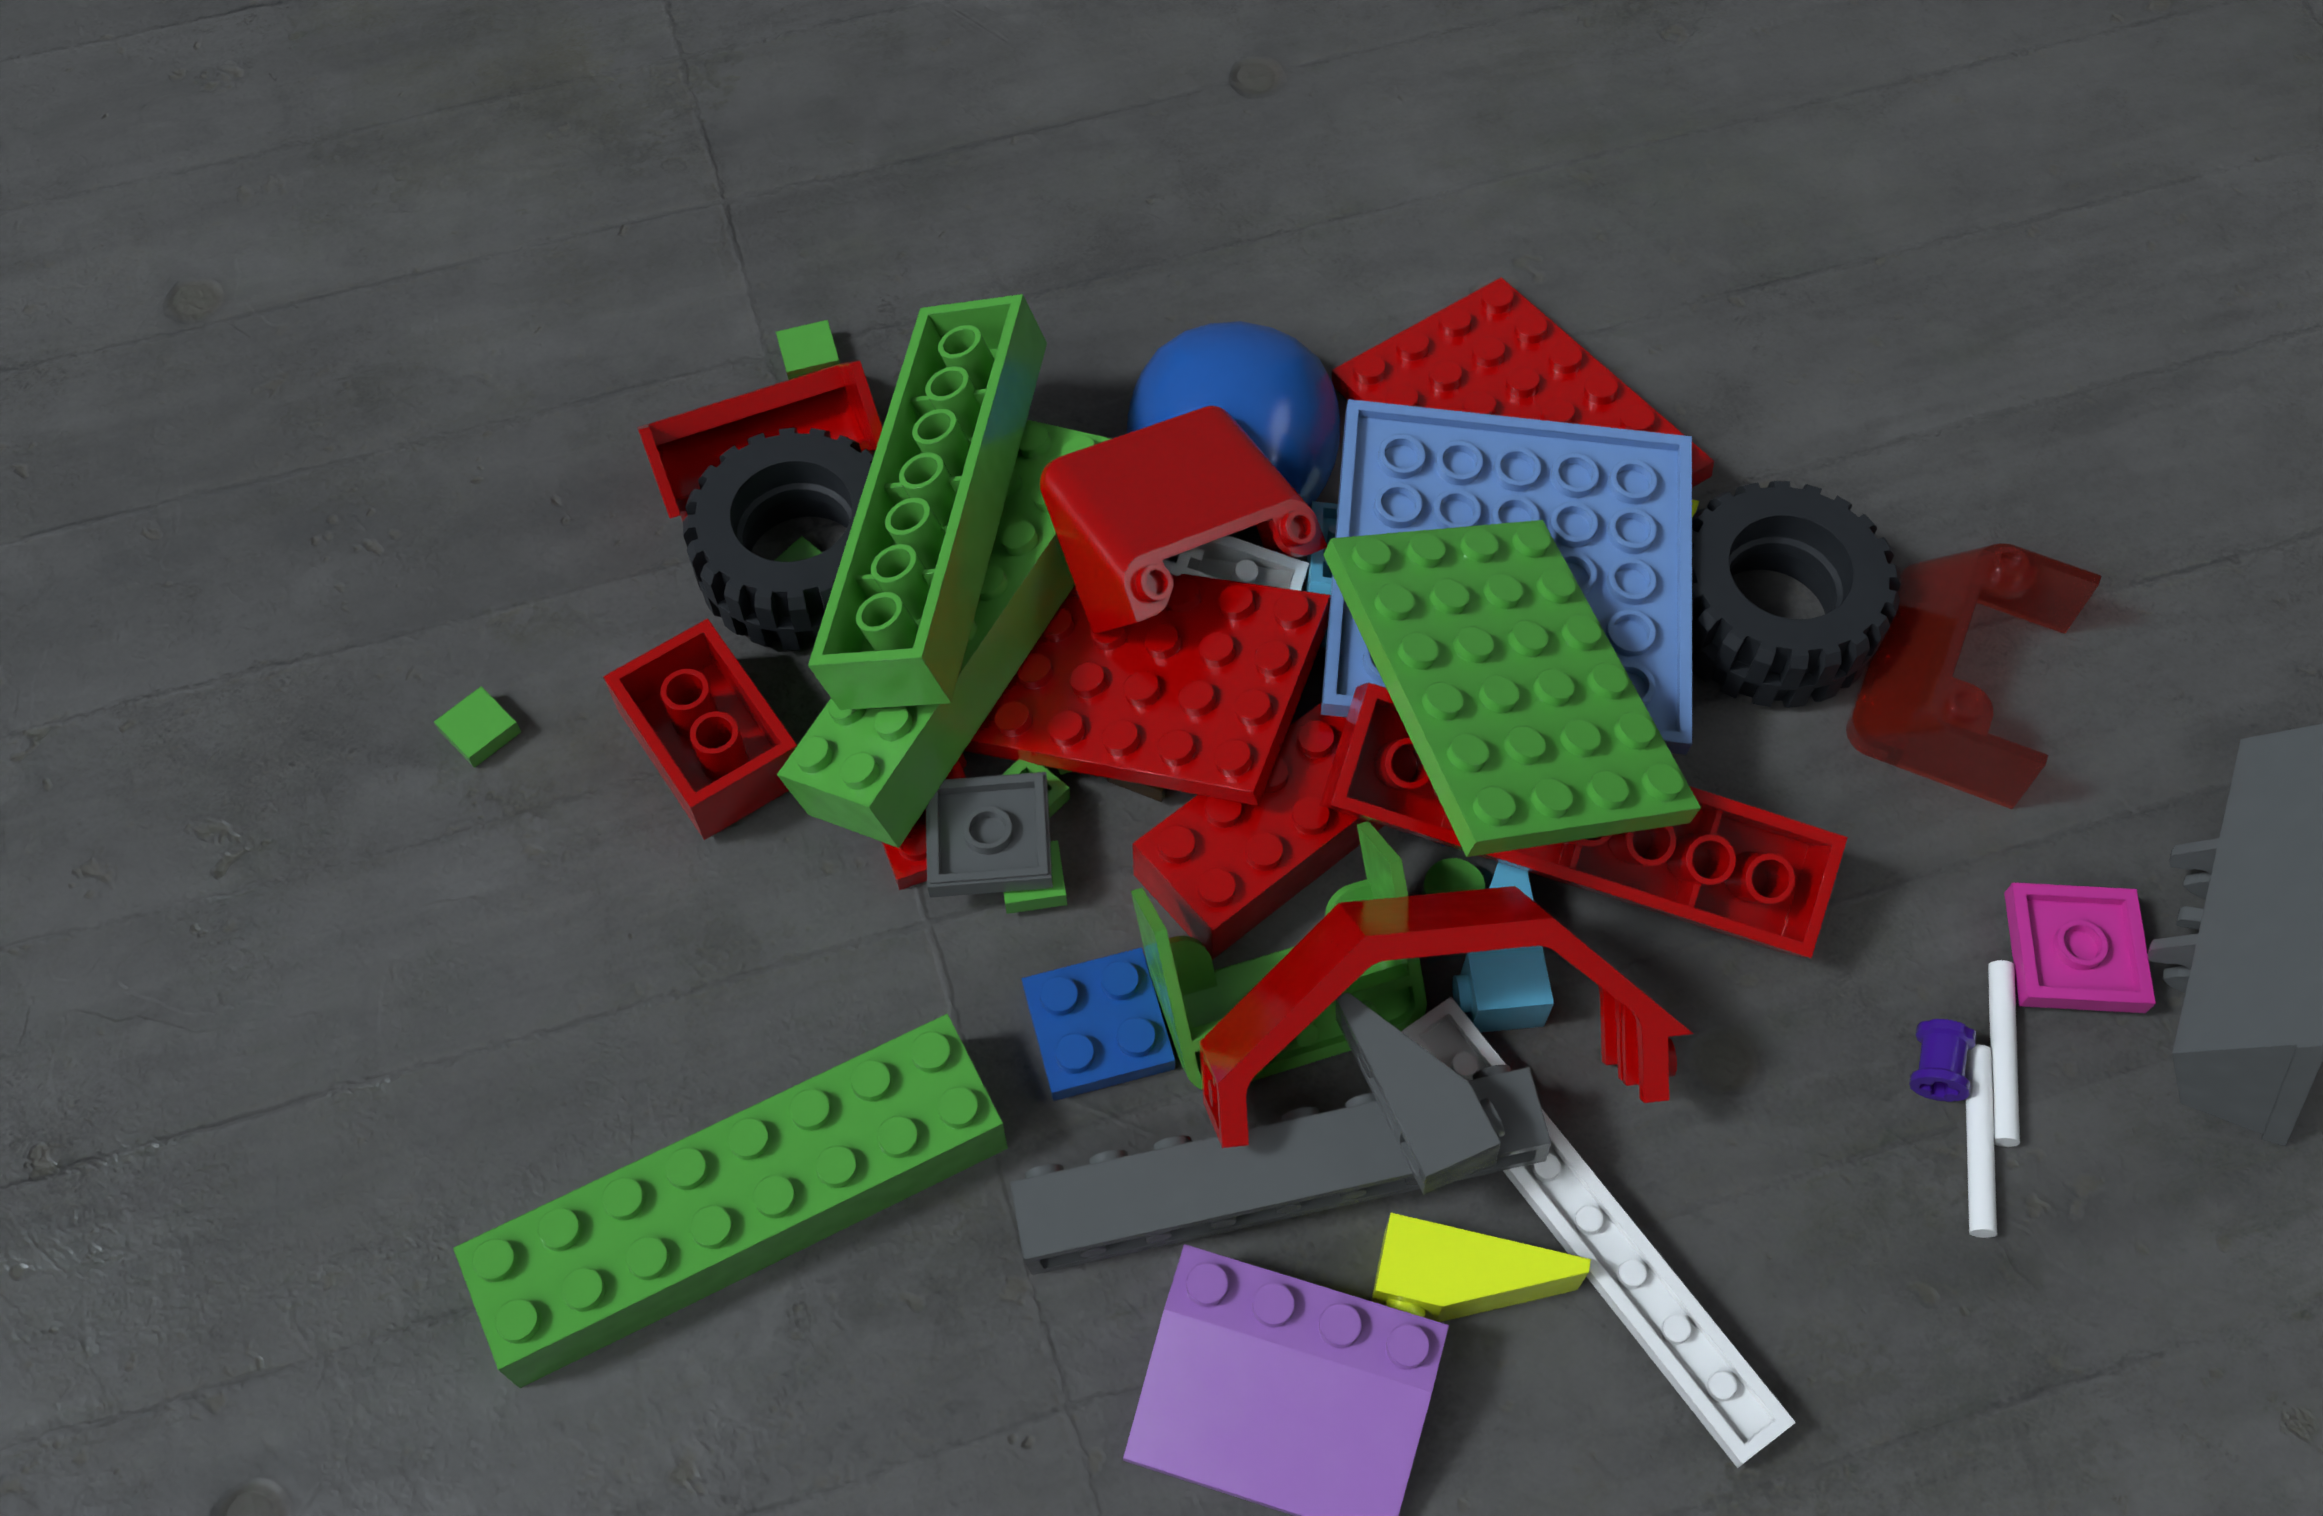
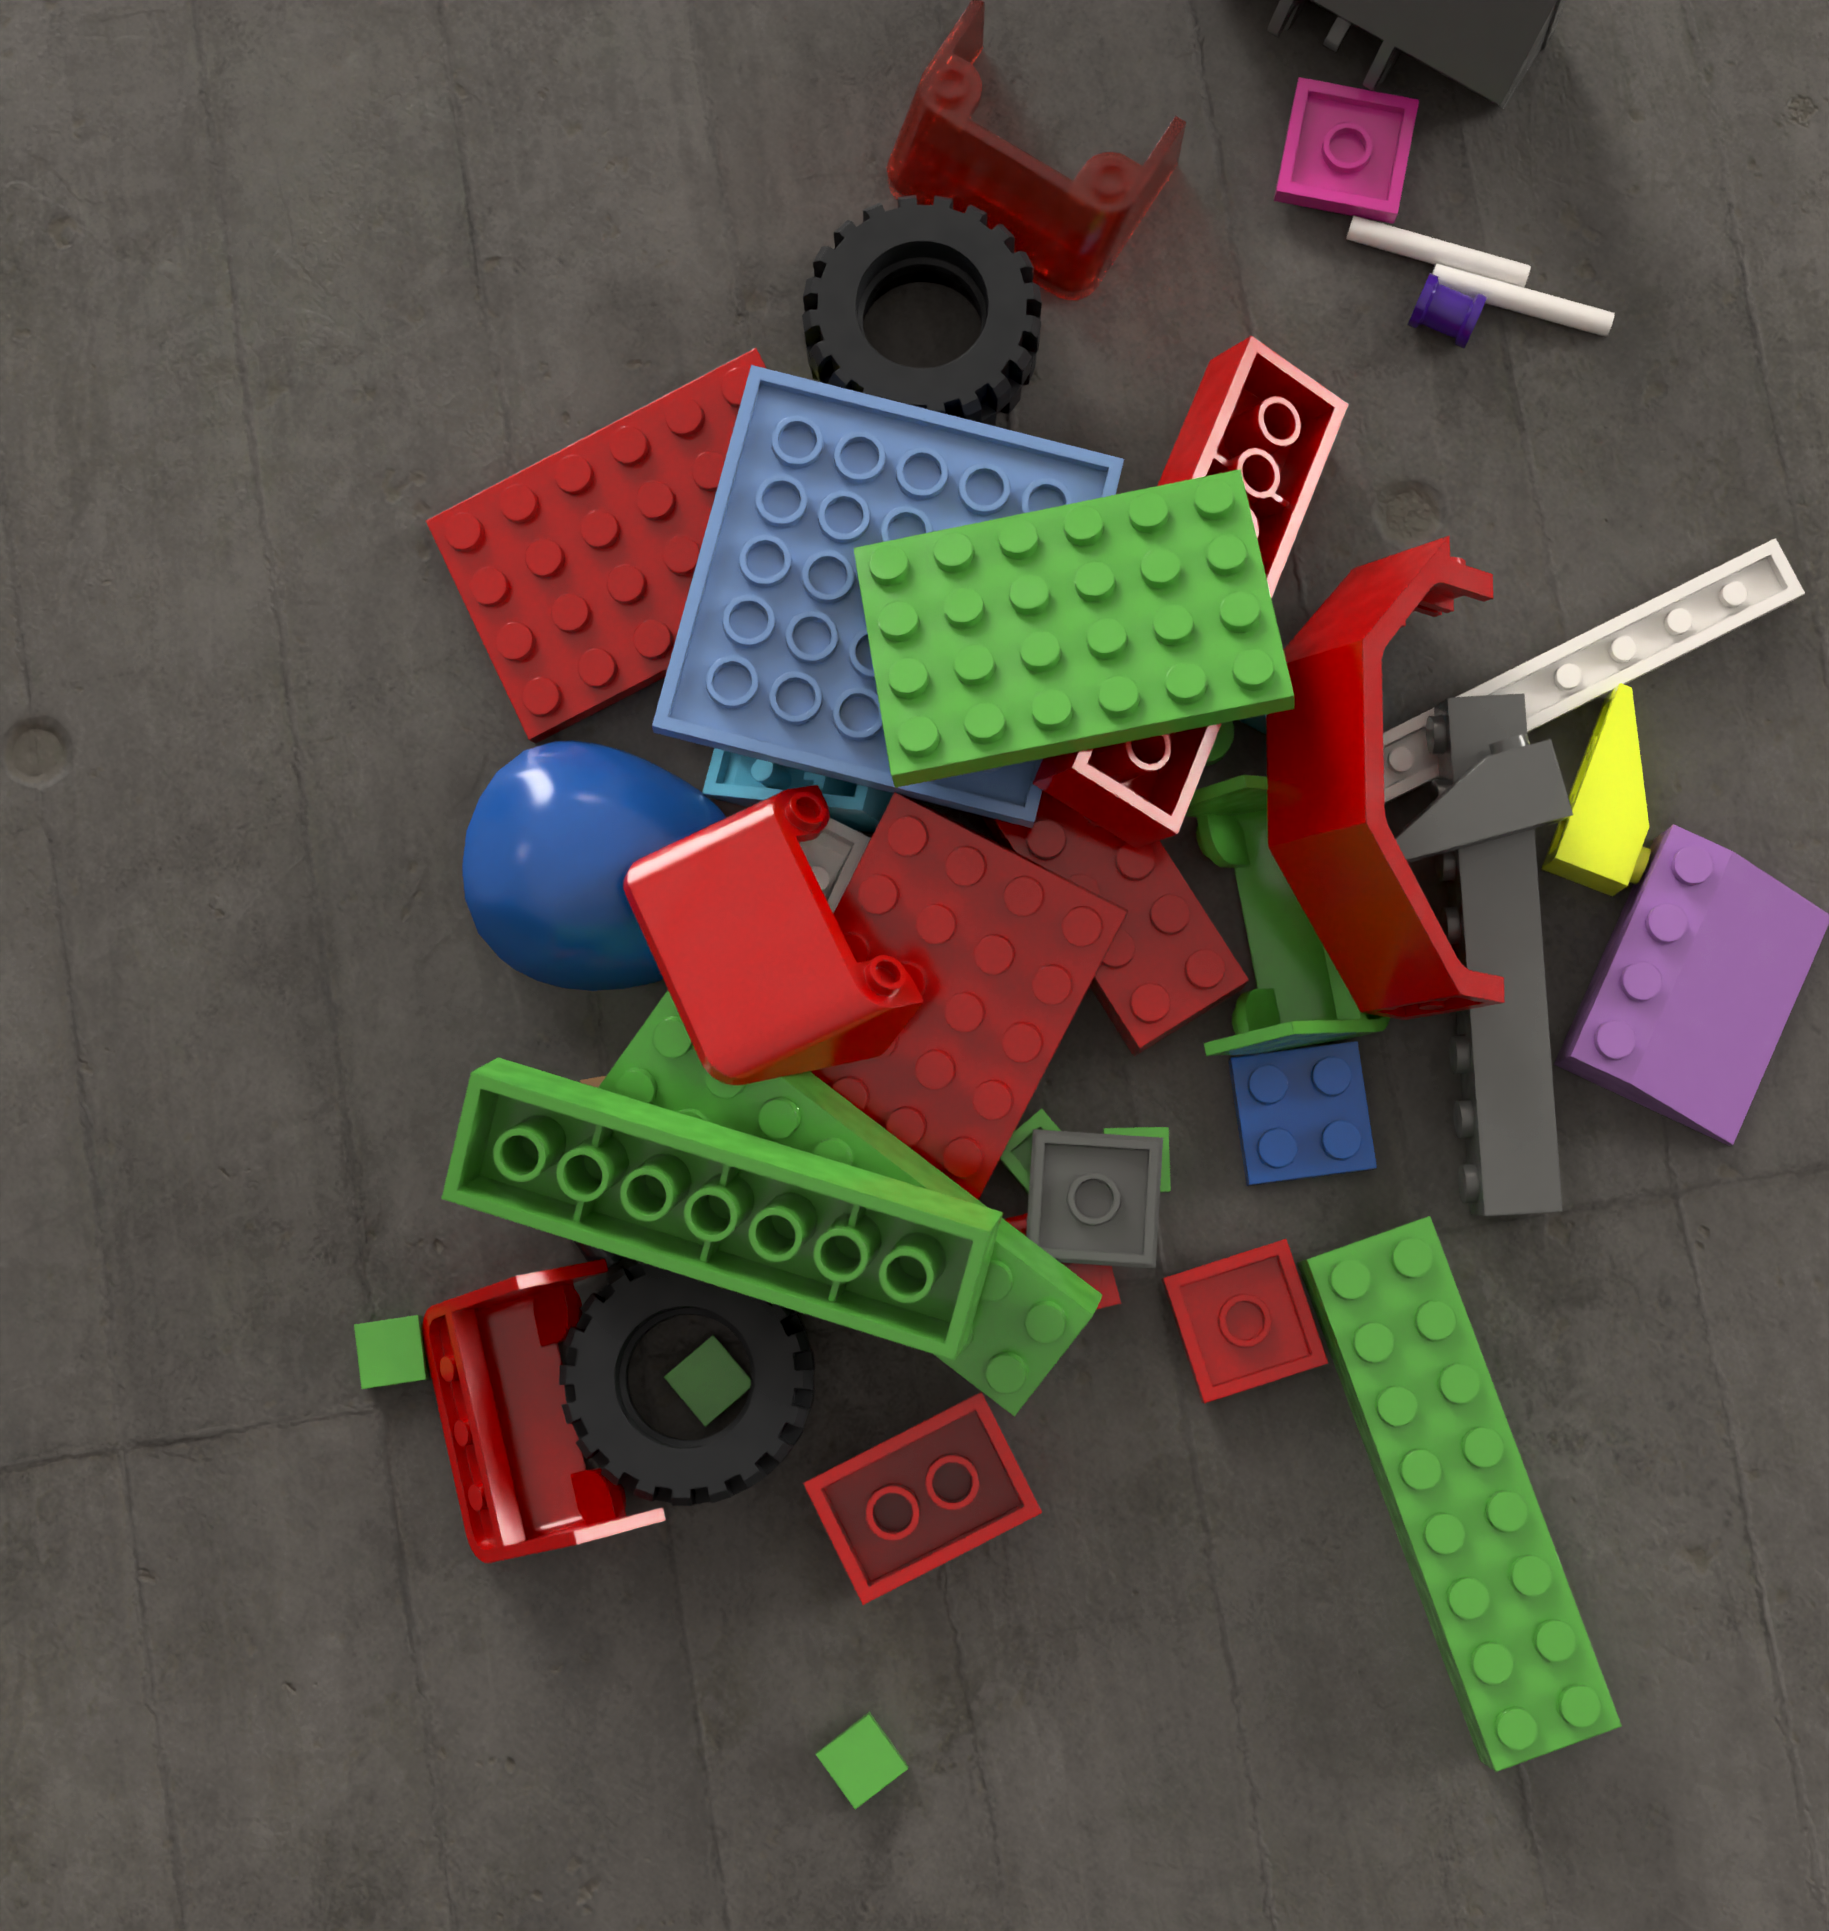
camera: 80 degrees left, 20 degrees up
none -> red plate [1161,1239,1328,1403]

